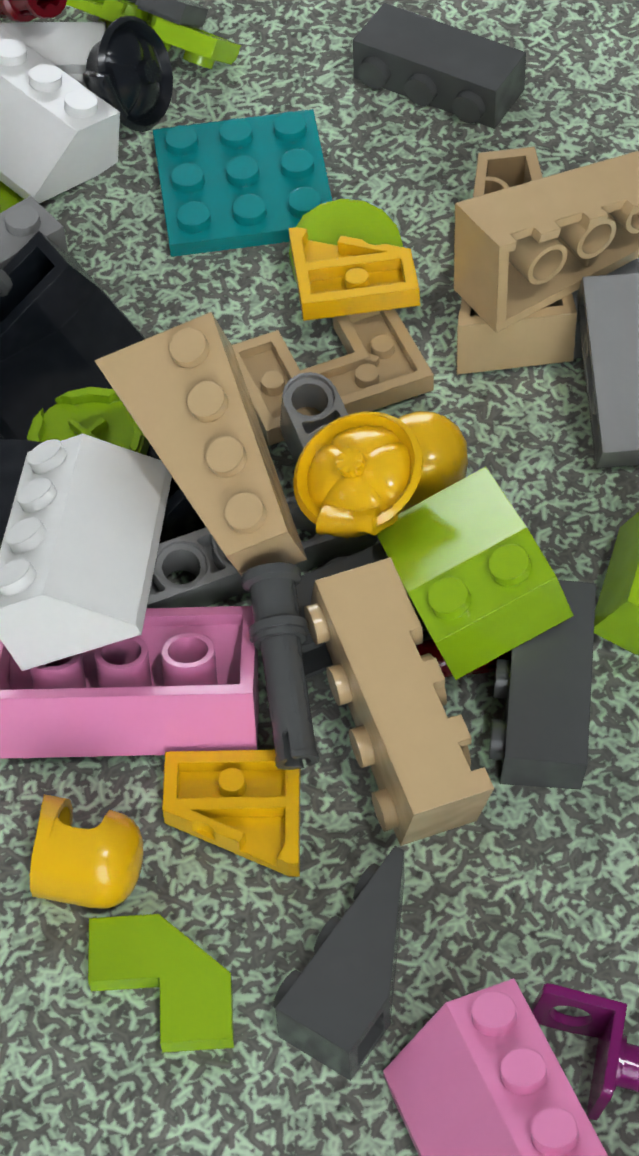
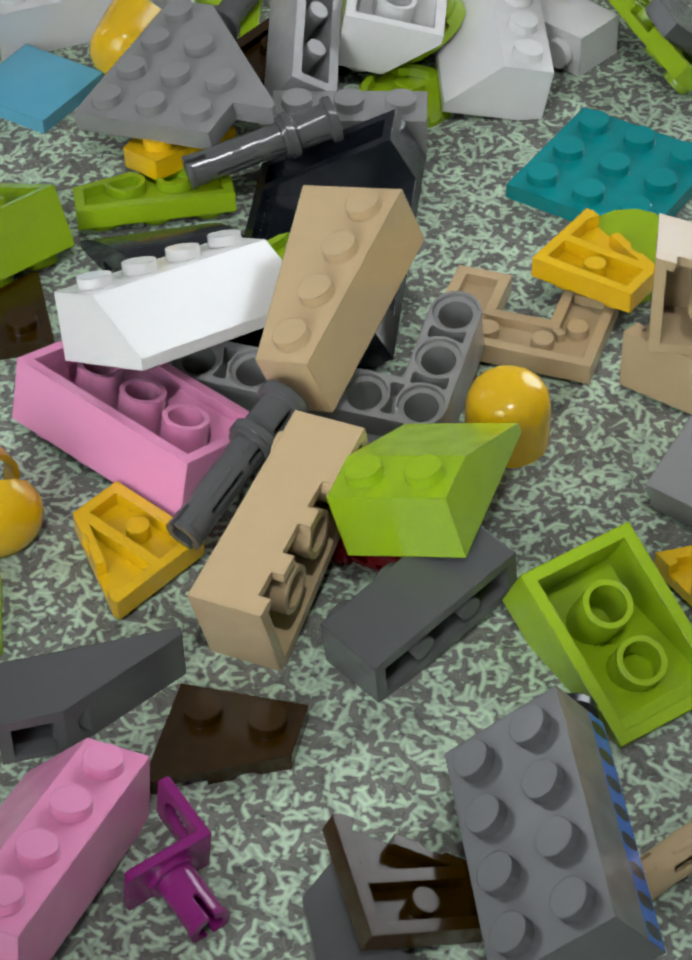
camera: 40 degrees right, 10 degrees down
black piece [83,16,173,132] -> none
yellow piece [293,411,423,539] -> none
none -> dark brown wing [150,683,309,795]

